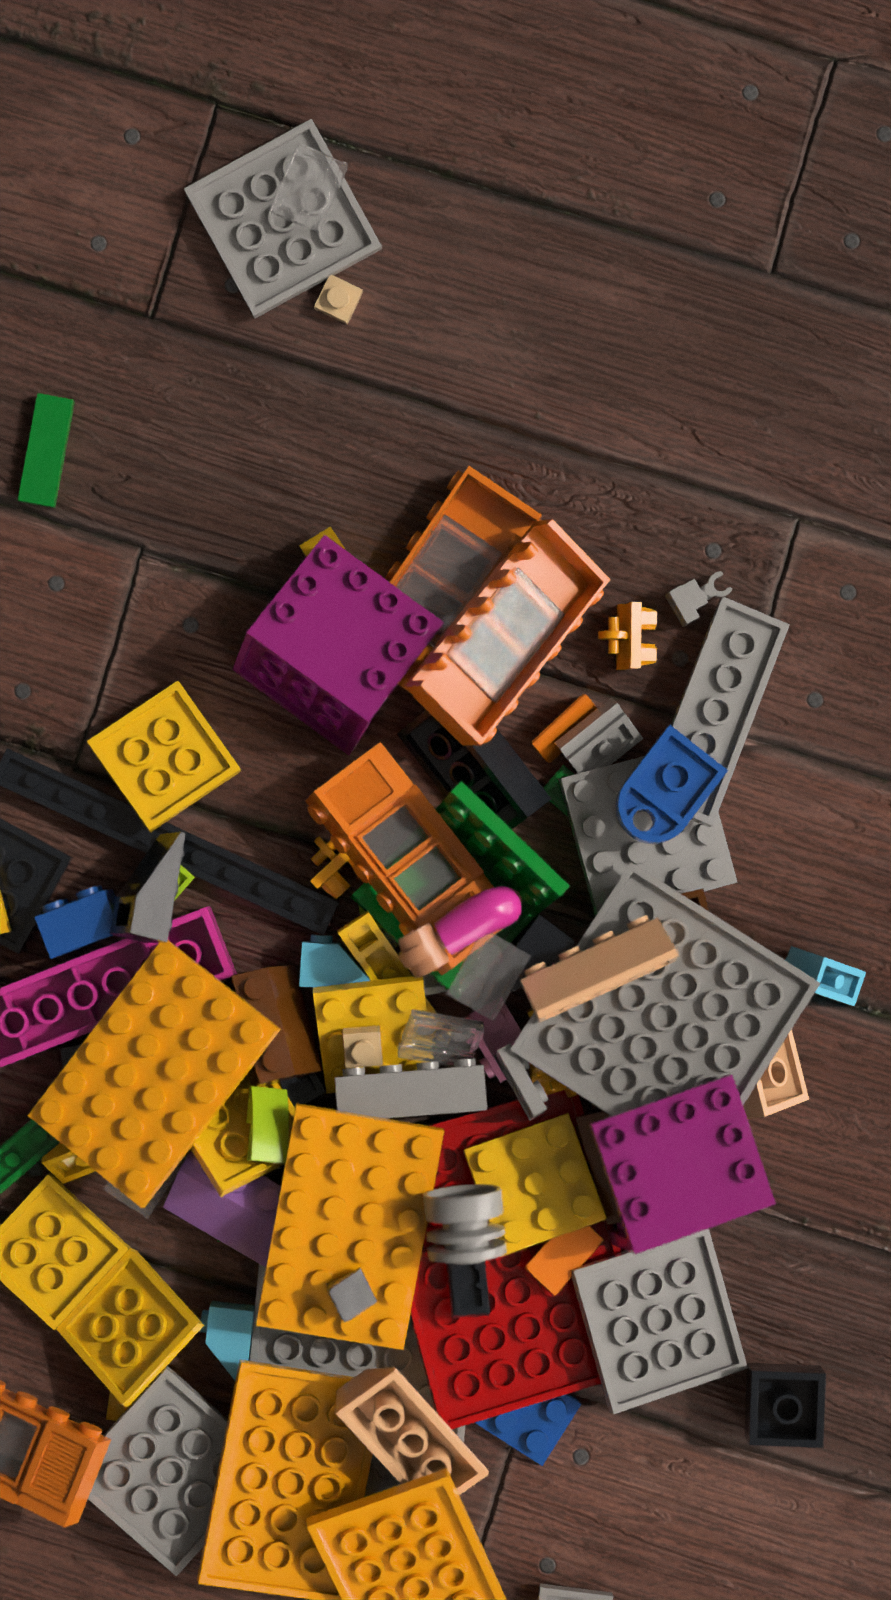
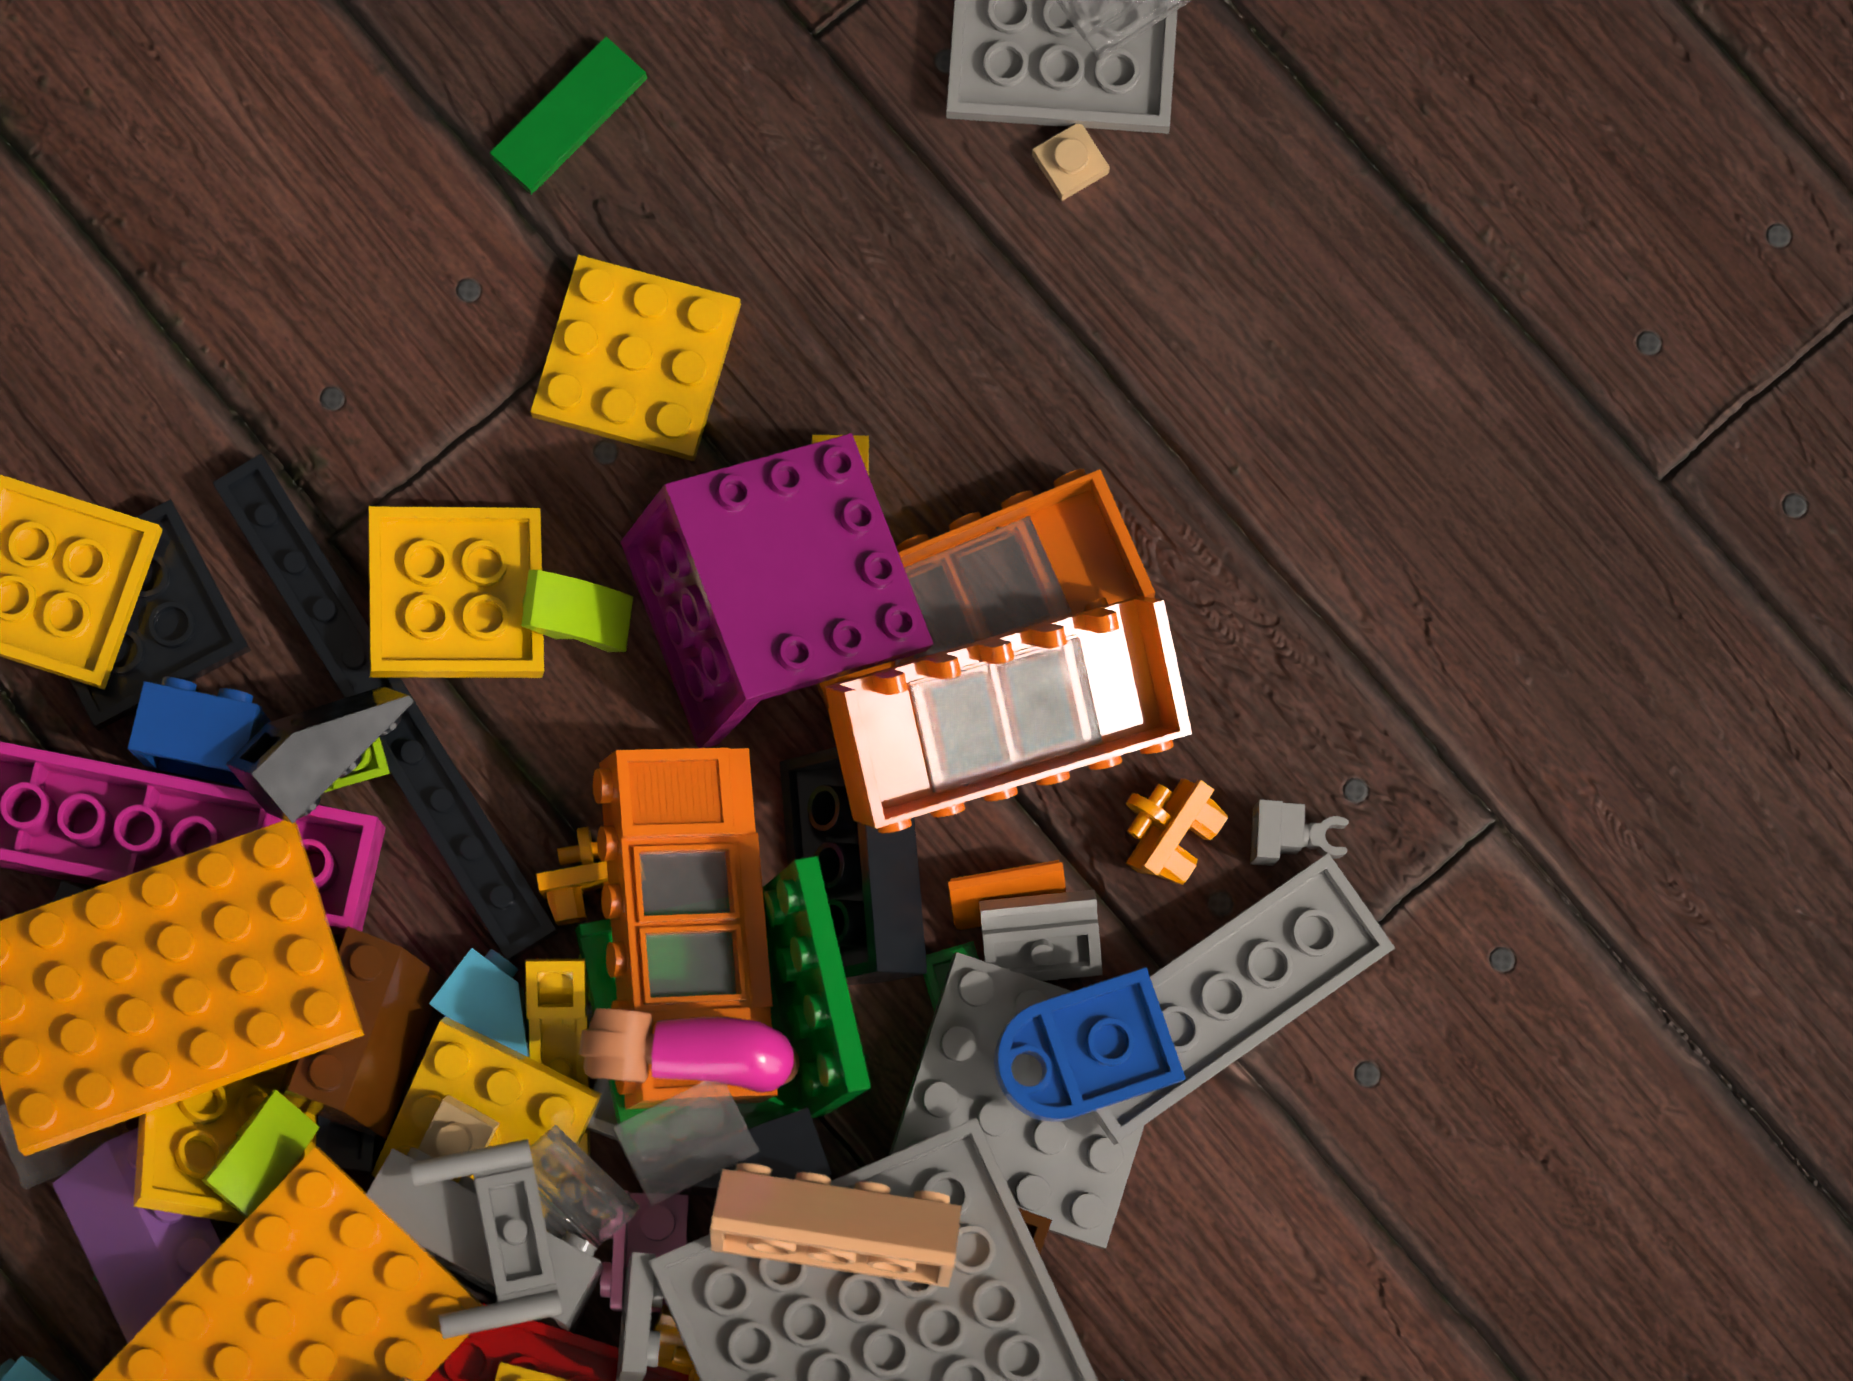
camera: 35 degrees right, 10 degrees down
none -> light grey plate [410,1139,562,1339]
none -> lime slope [521,570,633,652]
none -> yellow plate [530,255,741,461]

